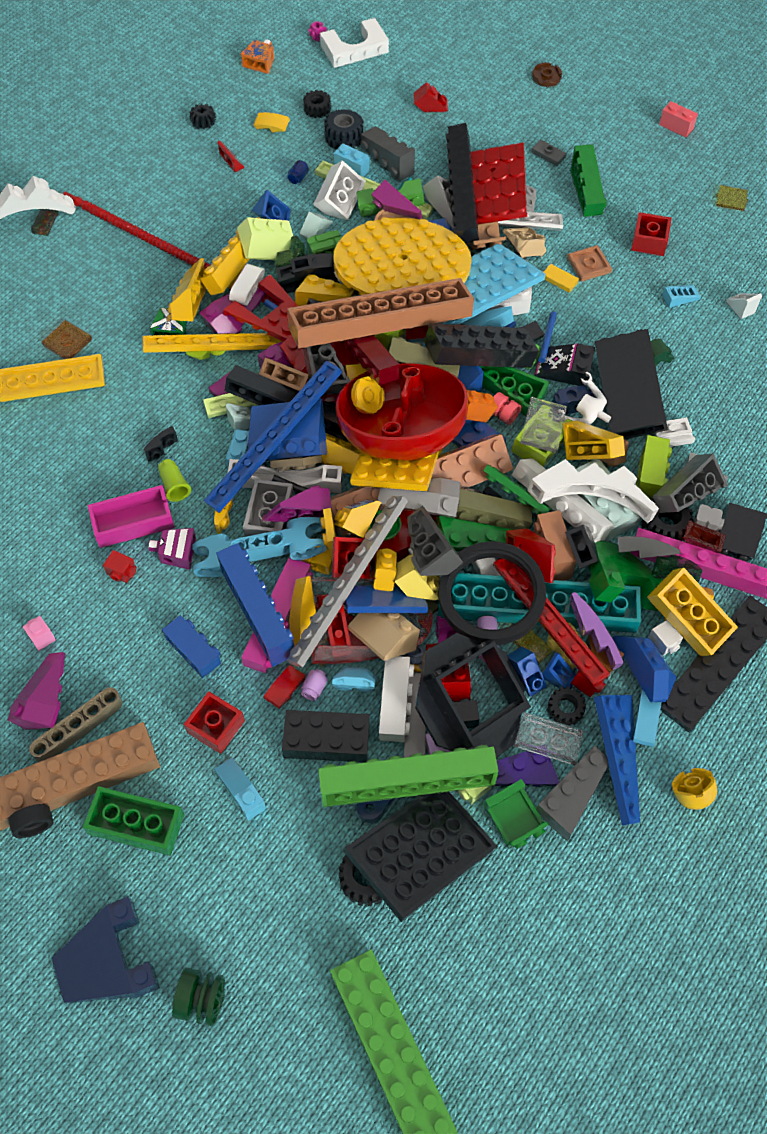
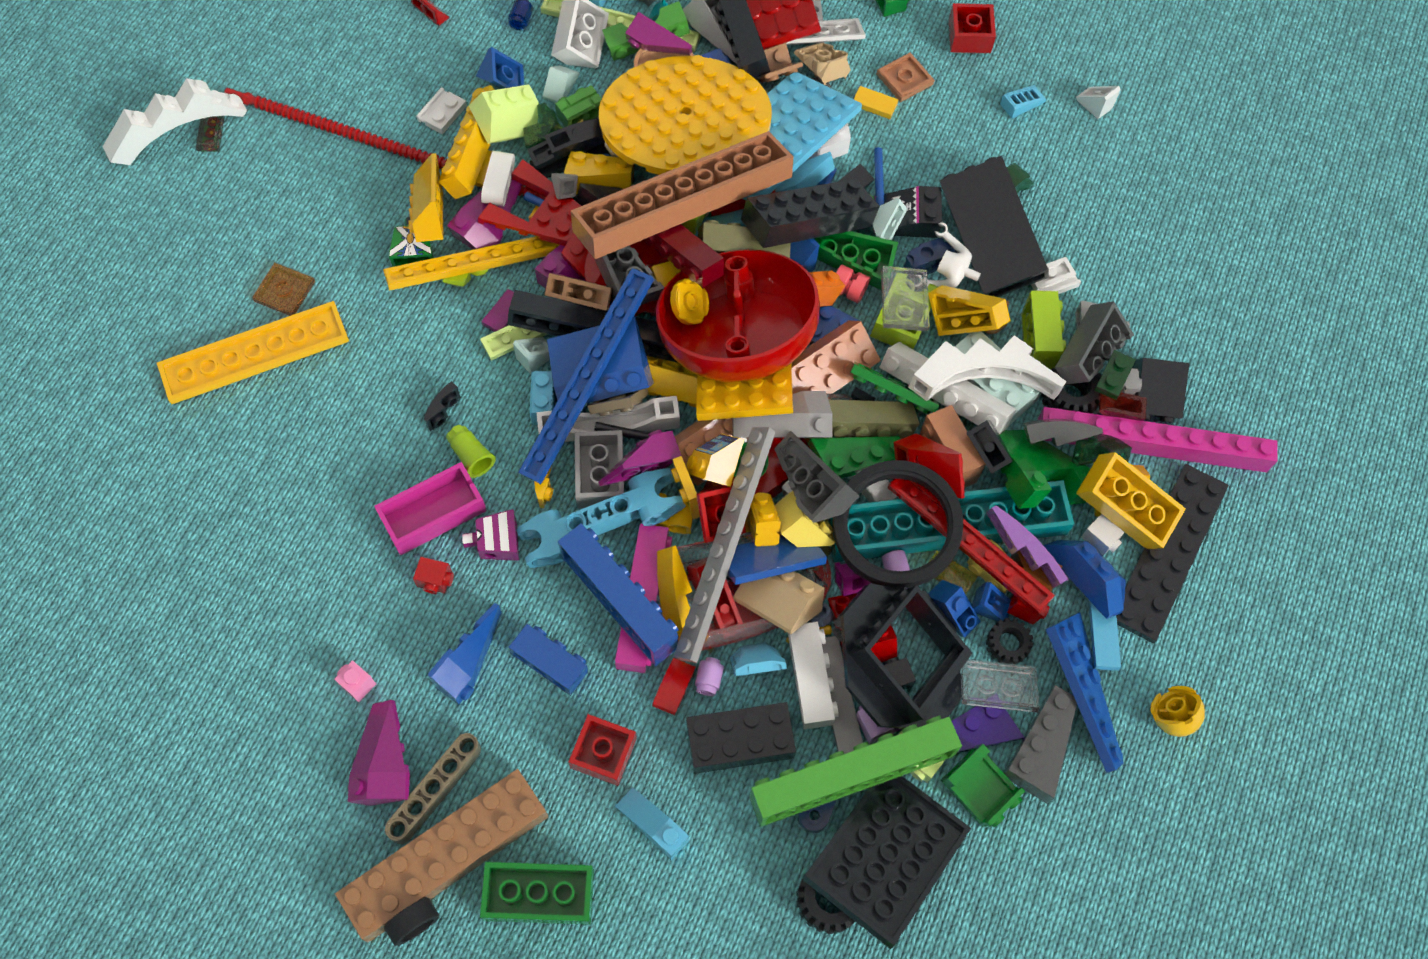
camera: 15 degrees left, 5 degrees up
none -> white plate [417,87,467,135]
none -> blue wedge [427,603,502,705]
none -> light grey slope [551,173,578,199]
none -> light aqua slope [873,198,907,240]
none -> dark green plate [1095,350,1136,400]

